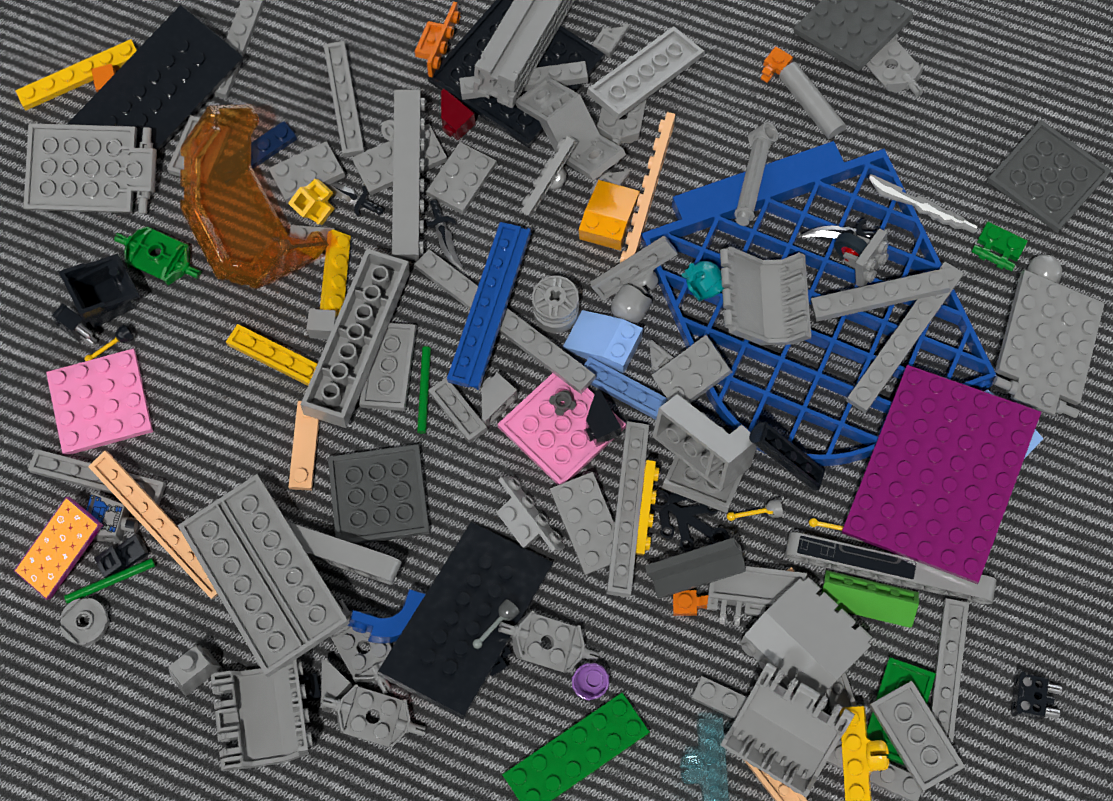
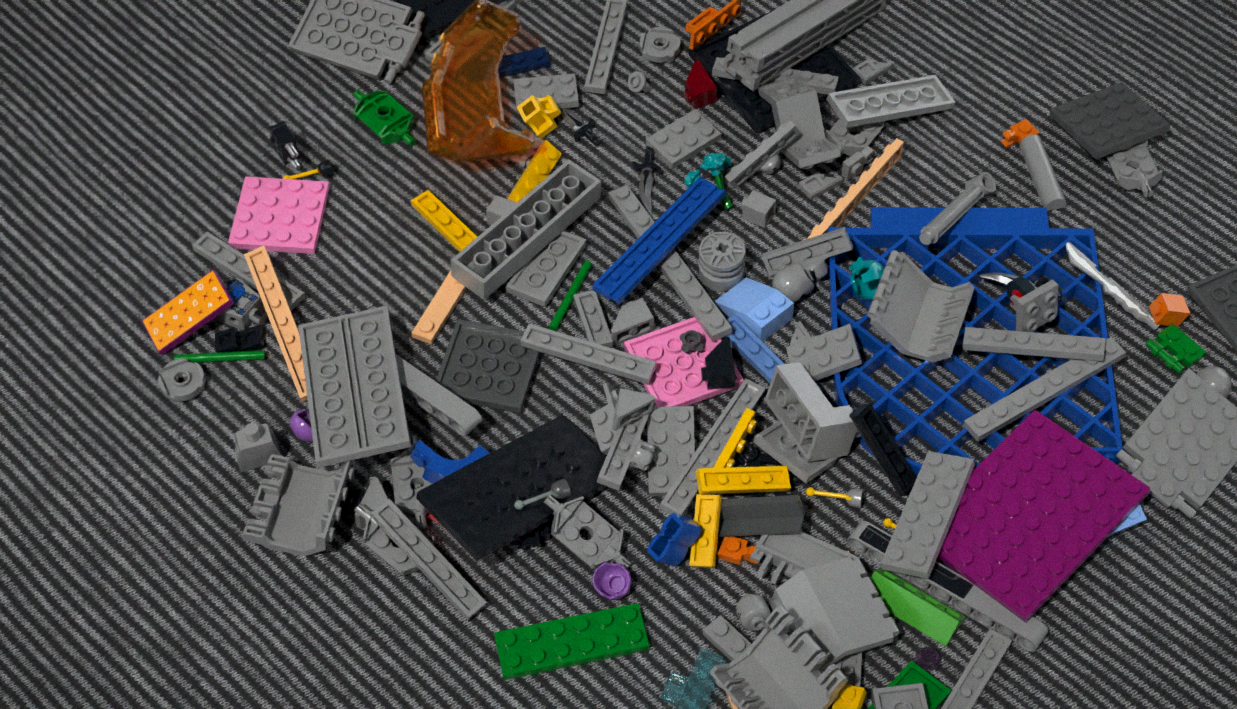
camera: 20 degrees right, 15 degrees down
black piece [59,254,140,328] -> none
light grey plate [352,124,447,196] -> none
light grey brick [392,90,425,261] -> none
light orange slope [579,180,640,251] -> none
none -> medium lavender hair [290,409,313,442]
none -> light grey plate [370,499,487,621]
none -> light grey plate [520,323,656,384]
none -> light grey plate [597,415,655,491]
none -> light grey slope [612,388,656,431]
none -> light grey plate [640,27,680,63]
none -> blue brick [647,513,701,567]
none -> teal plant [684,153,733,210]
none -> yellow tile [689,494,722,568]
none -> yellow plate [695,466,791,494]
none -> light grey head [736,594,771,631]
none -> light grey brick [741,190,776,228]
none -> light grey plate [842,146,875,181]
none -> light grey plate [880,451,975,579]
none -> clear purple plate [915,647,940,671]
none -> orange brick [1149,293,1190,327]

